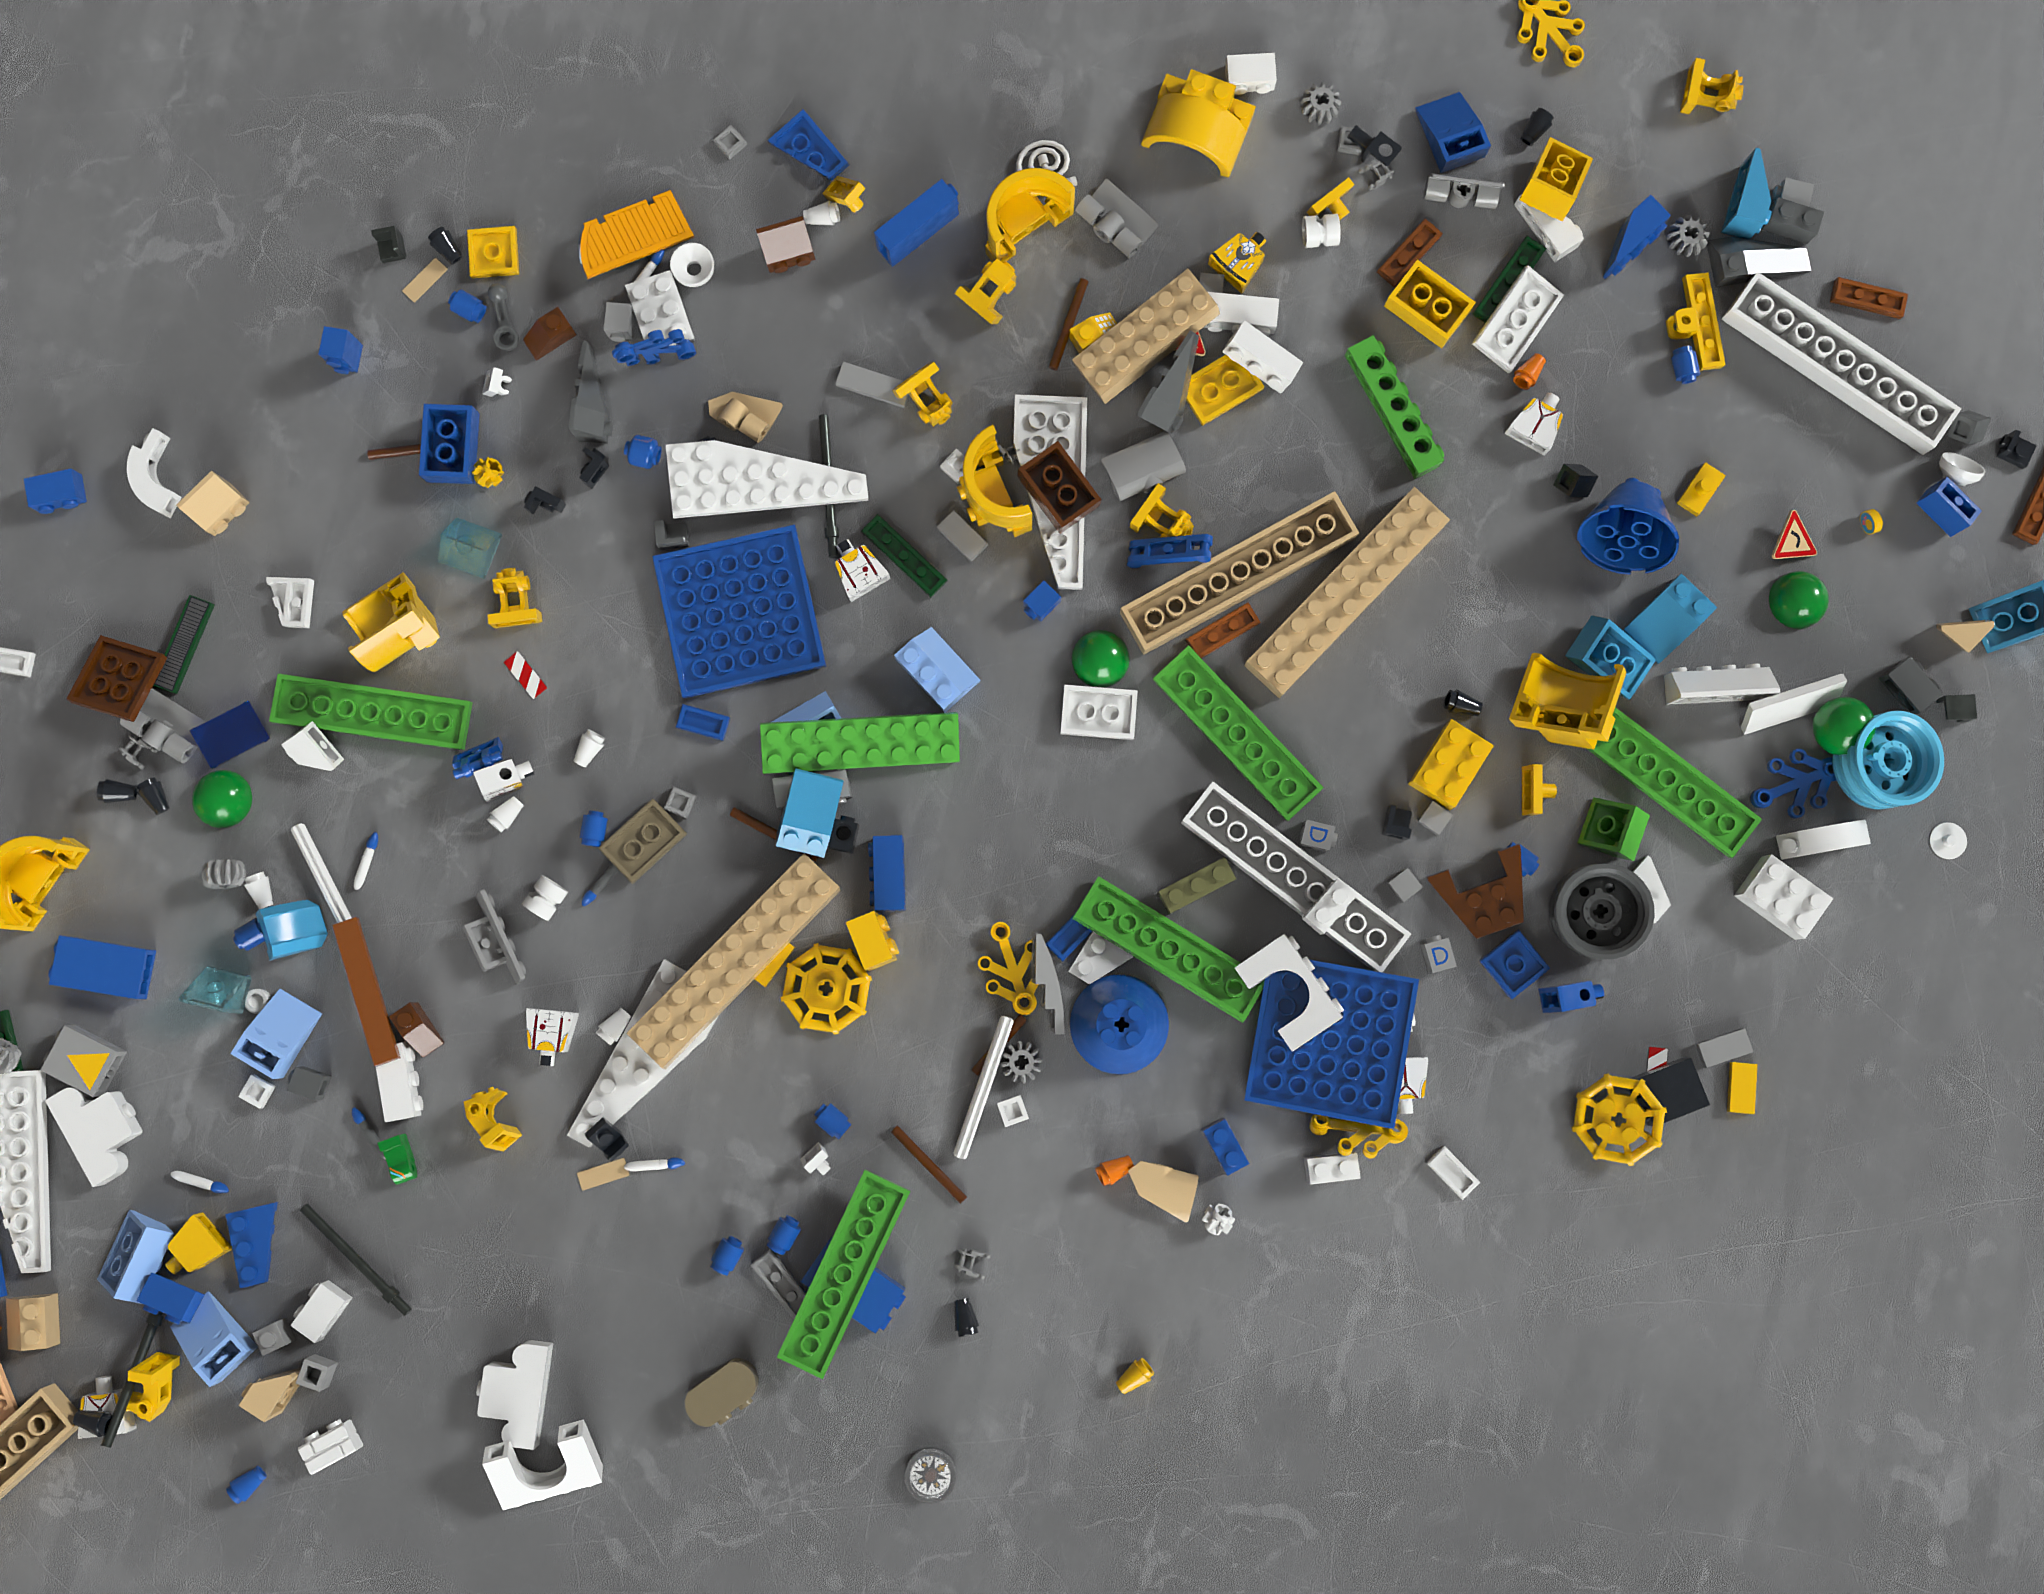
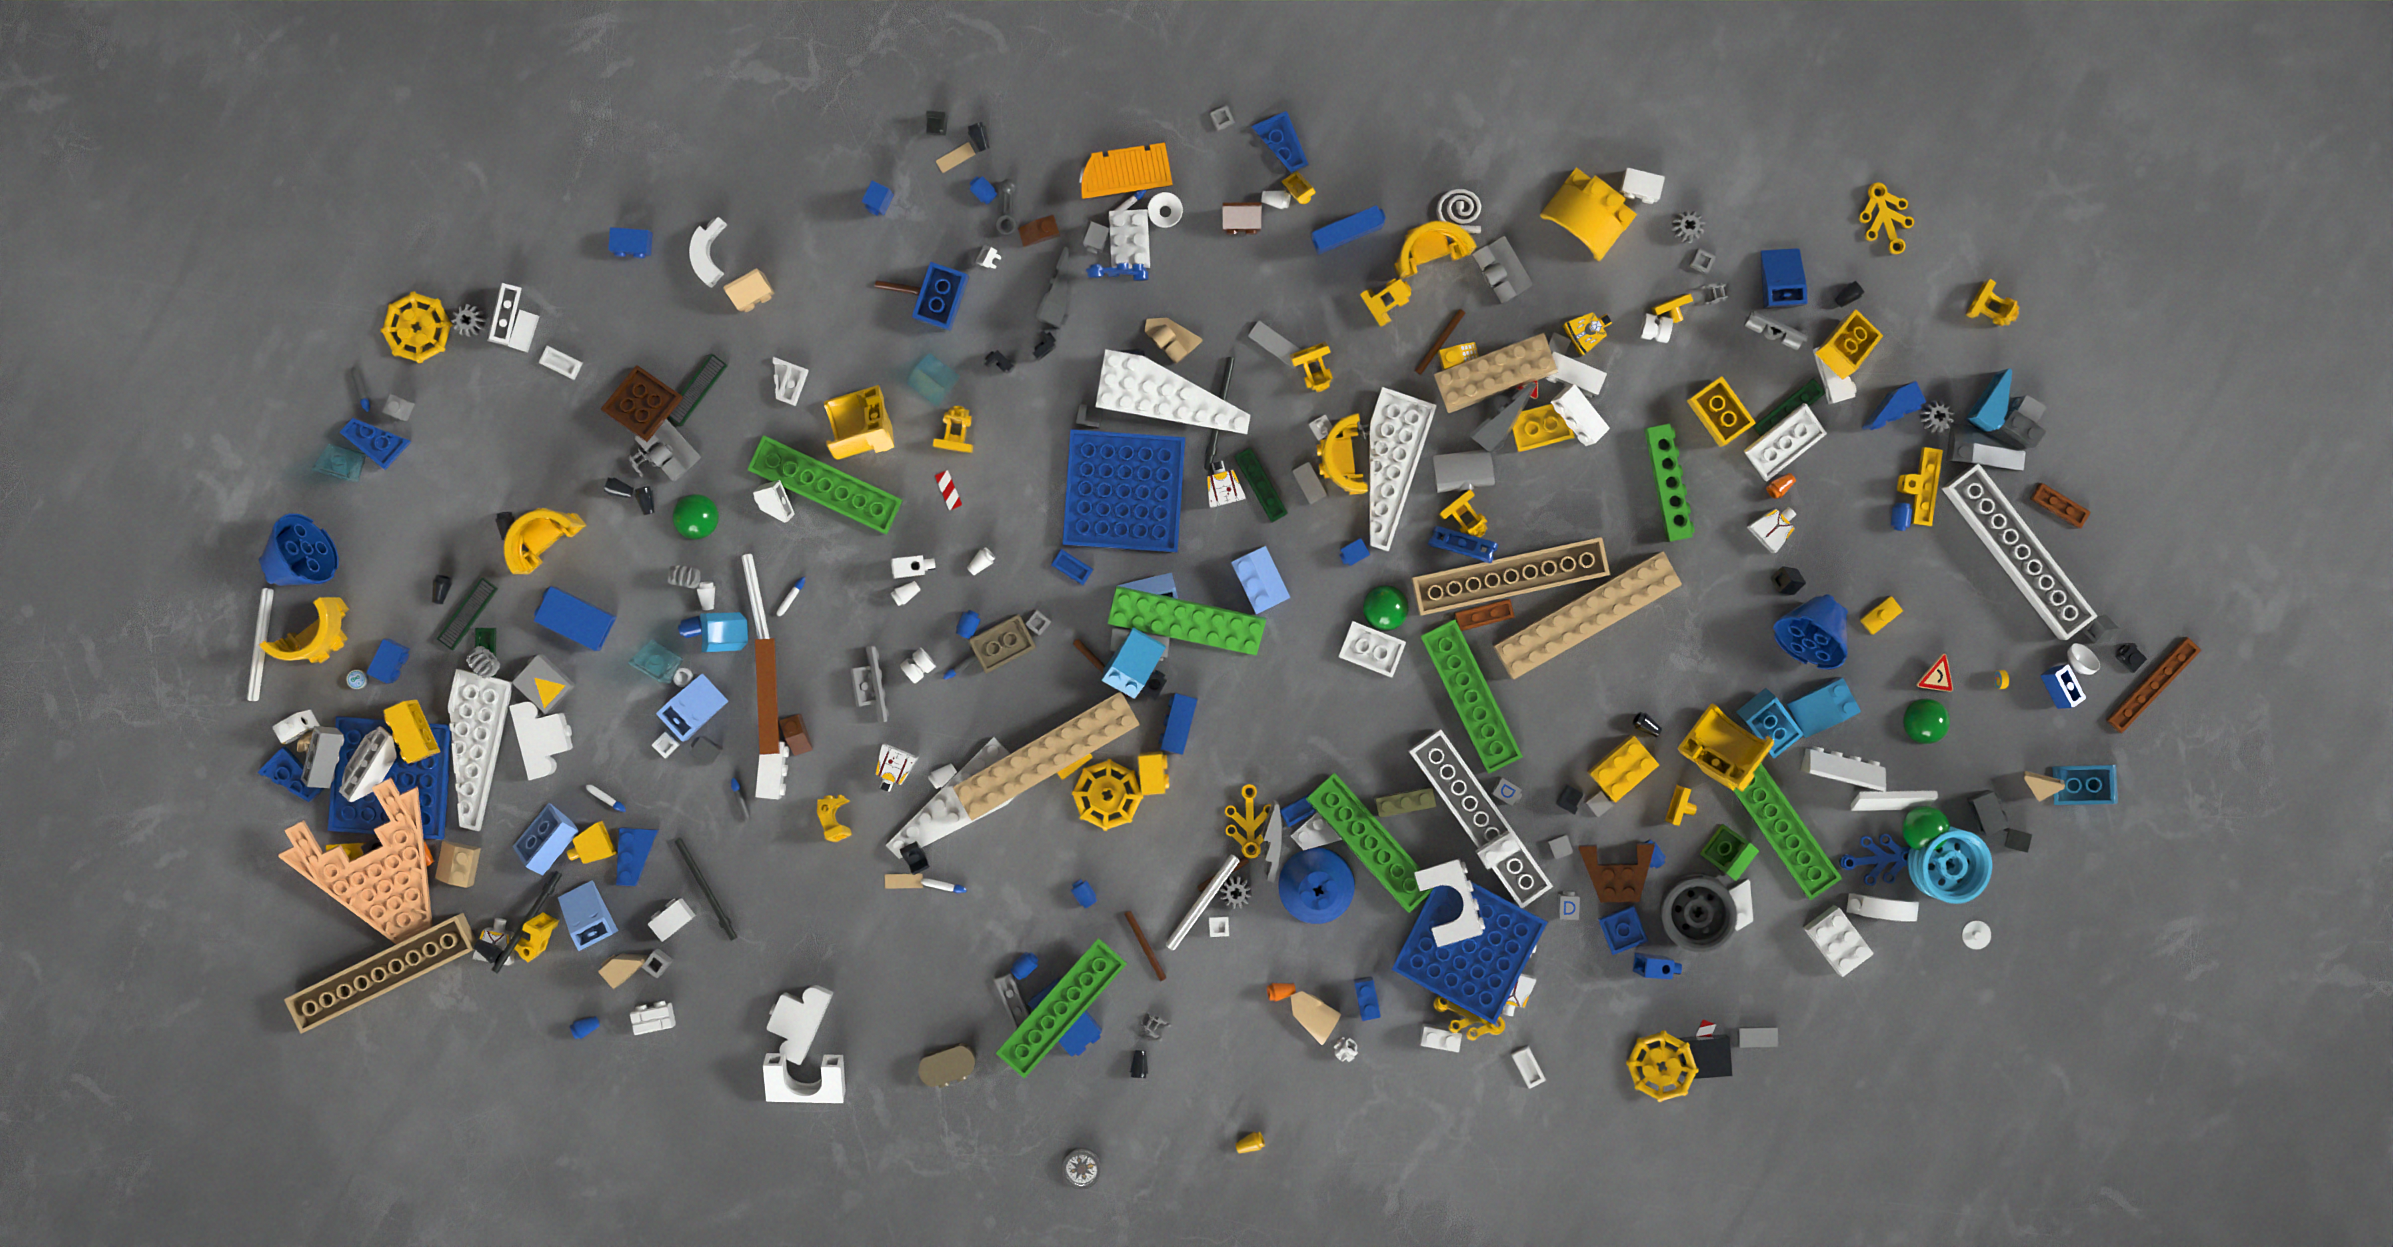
camera: 15 degrees right, 5 degrees up
blue brick [136,1272,205,1325] -> none
clear blue piece [189,701,270,769] -> none
light grey brick [252,1318,296,1356] -> none
green leg [378,1134,418,1185] -> none
blue plate [452,737,503,779] -> none
yellow tile [467,226,519,279] -> none
yellow gear [472,457,504,488] -> none
blue head [624,435,662,469] -> none
blue brick [710,1236,744,1276] -> none
white tile [800,1142,831,1175] -> none
reddish brown brick [1017,441,1102,534] -> none
black bracket [1347,125,1402,166] -> none
dark orange tile [1377,218,1443,288] -> none
yellow tile [1727,1062,1758,1114] -> none

